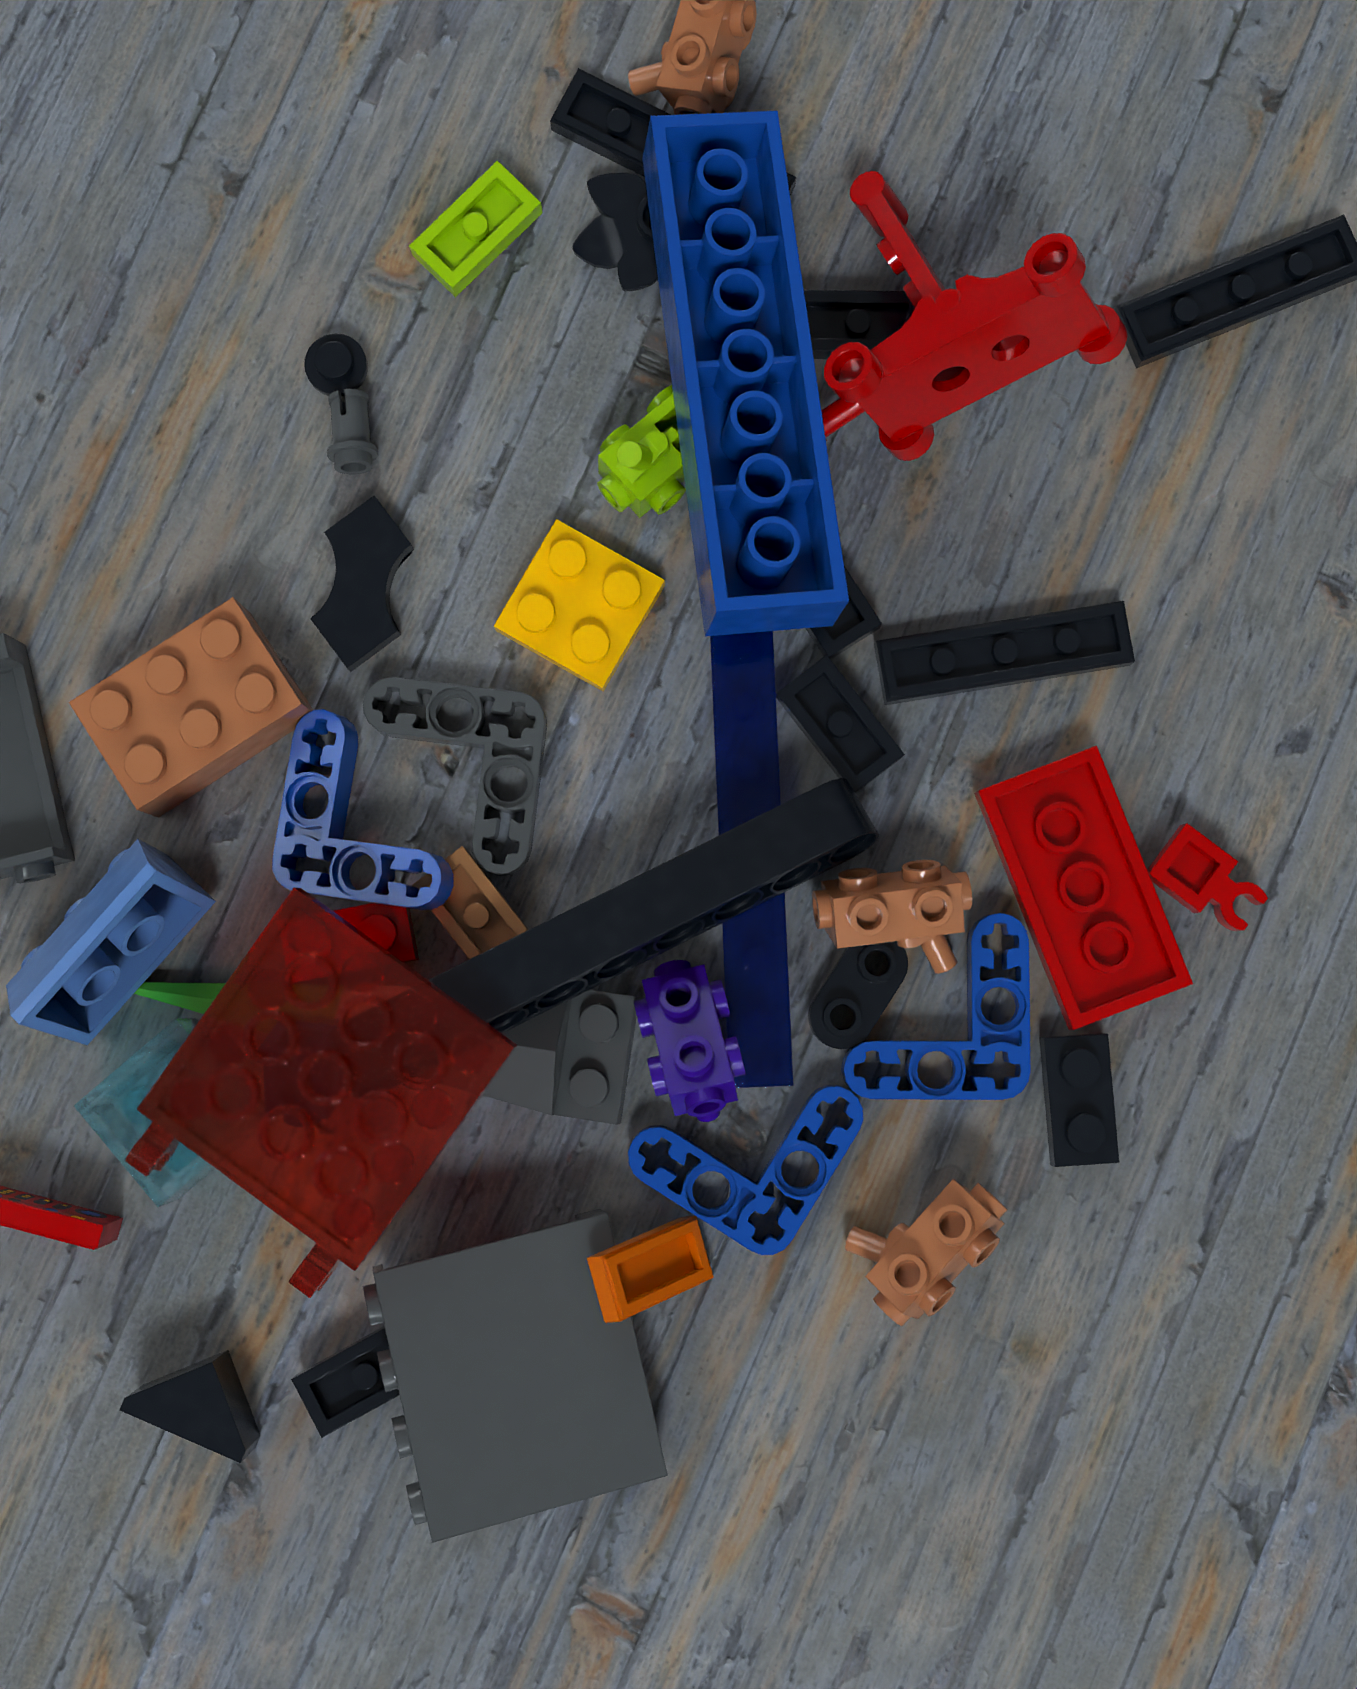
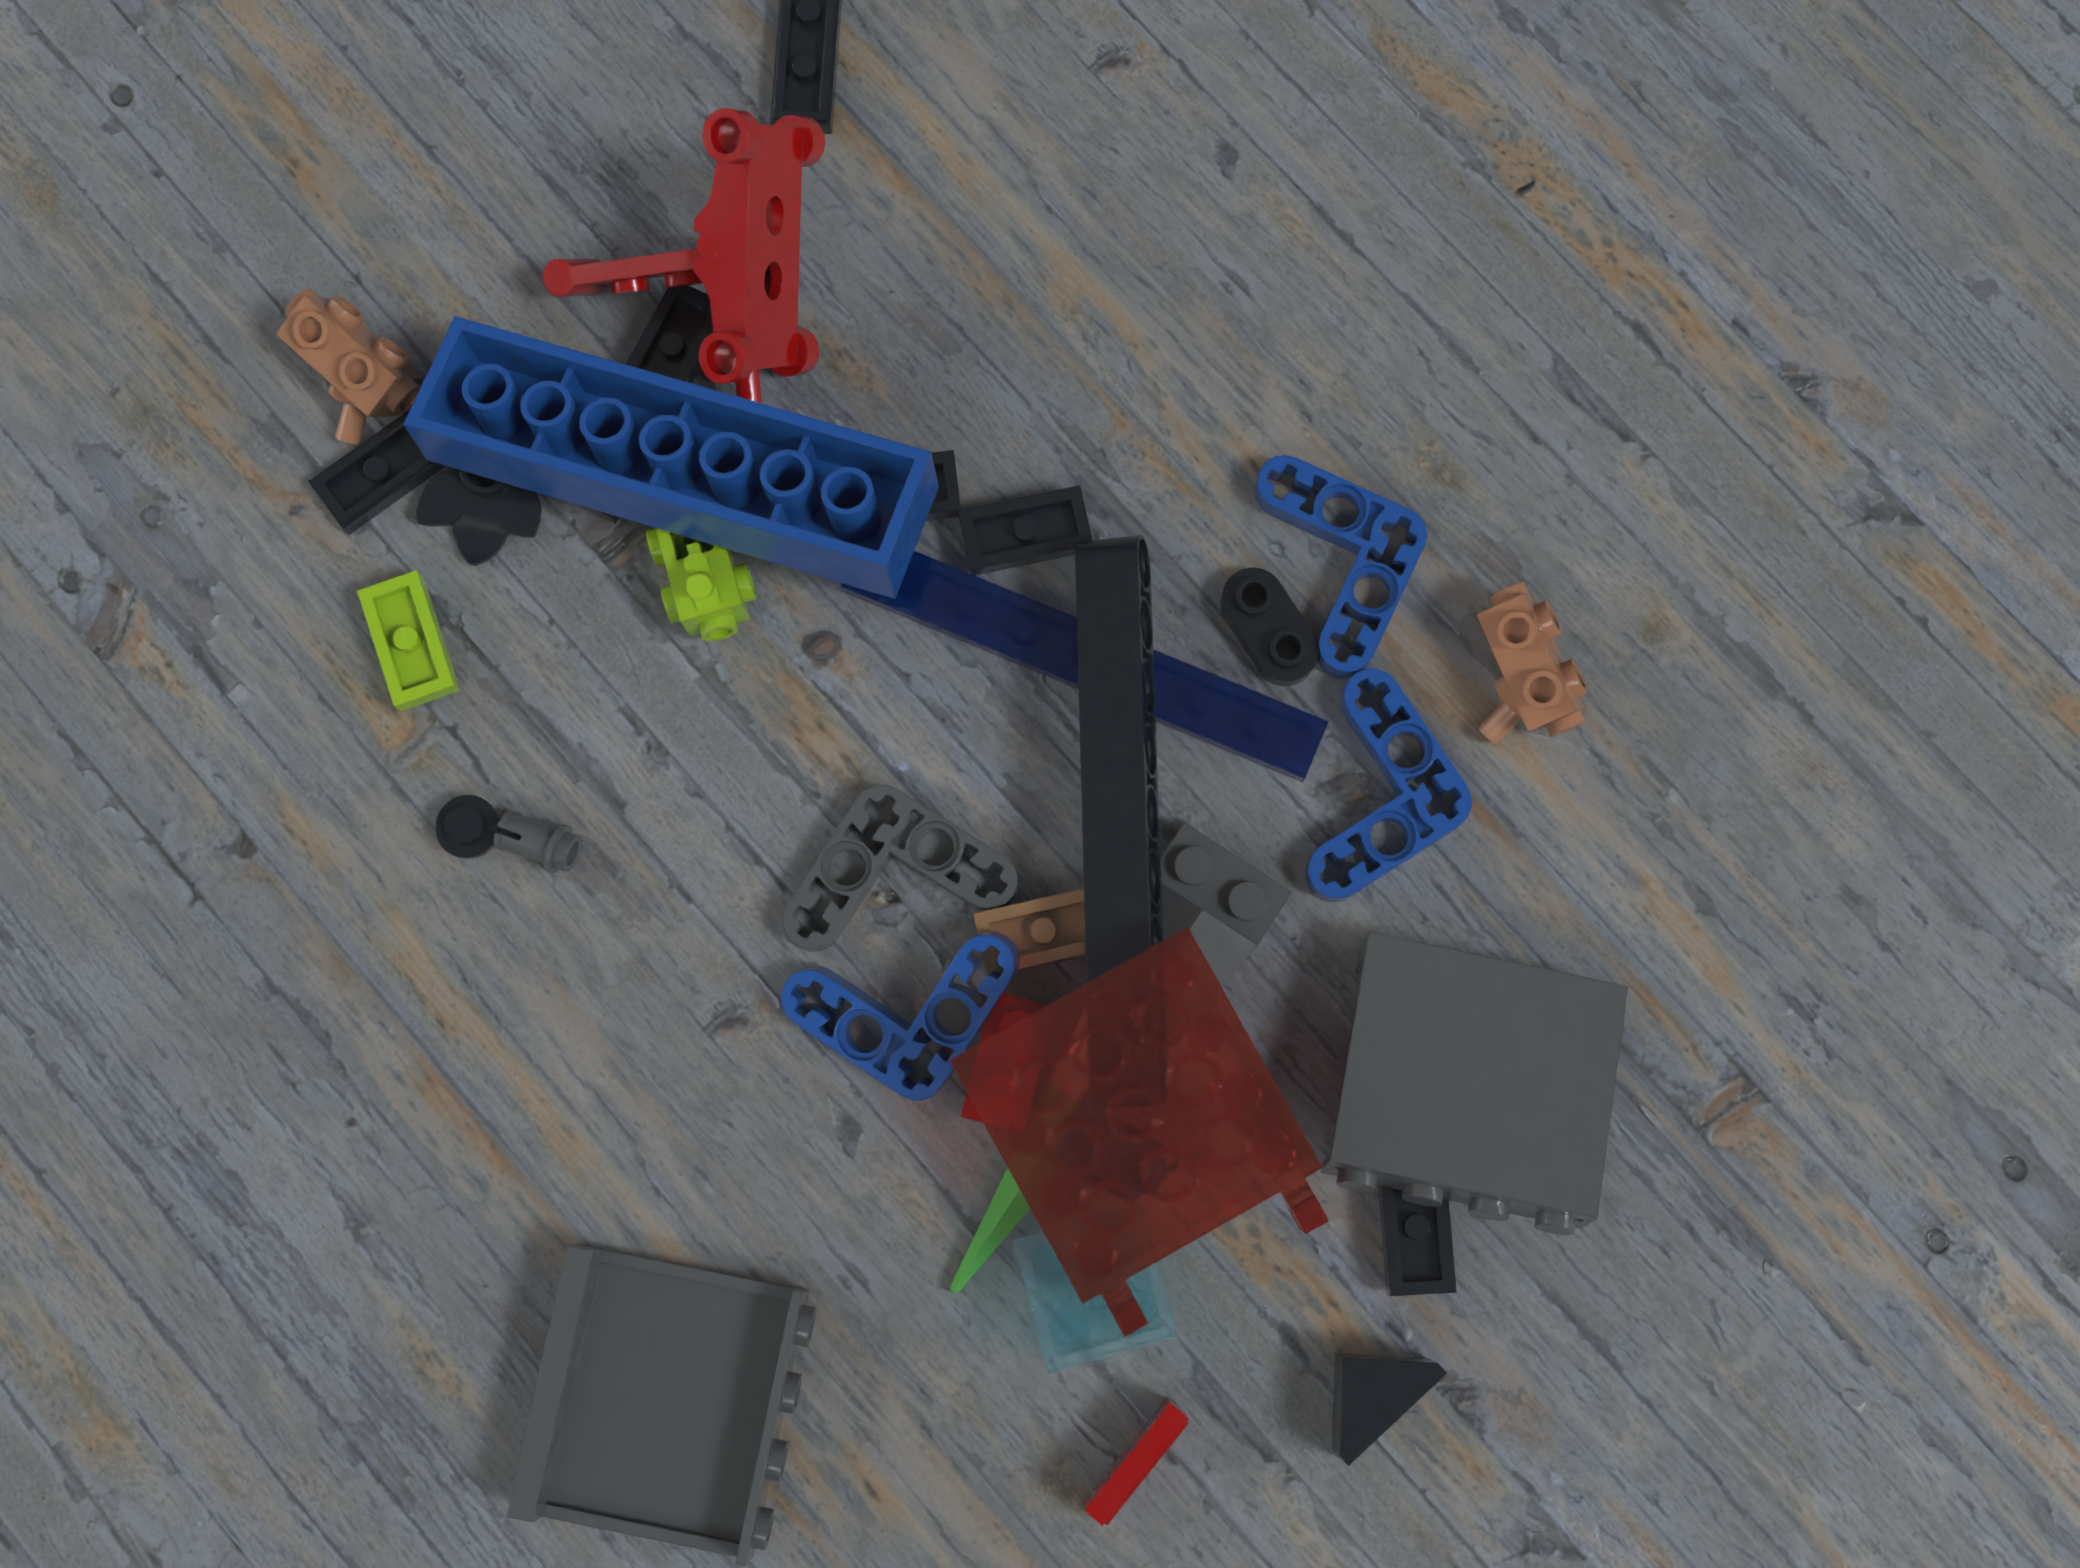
camera: 65 degrees left, 5 degrees down
medium blue slope [6,839,216,1045] -> none
nougat brick [69,597,313,818] -> none
black tile [310,495,414,672] -> none
yellow plate [494,519,665,692] -> none
orange tile [587,1215,714,1323] -> none
dark purple brick [634,960,746,1122] -> none
nougat brick [812,860,972,974] -> none
black tile [874,601,1135,705] -> none
red plate [974,745,1193,1030] -> none
black plate [1039,1033,1119,1167] -> none
red plate [1147,823,1268,931] -> none

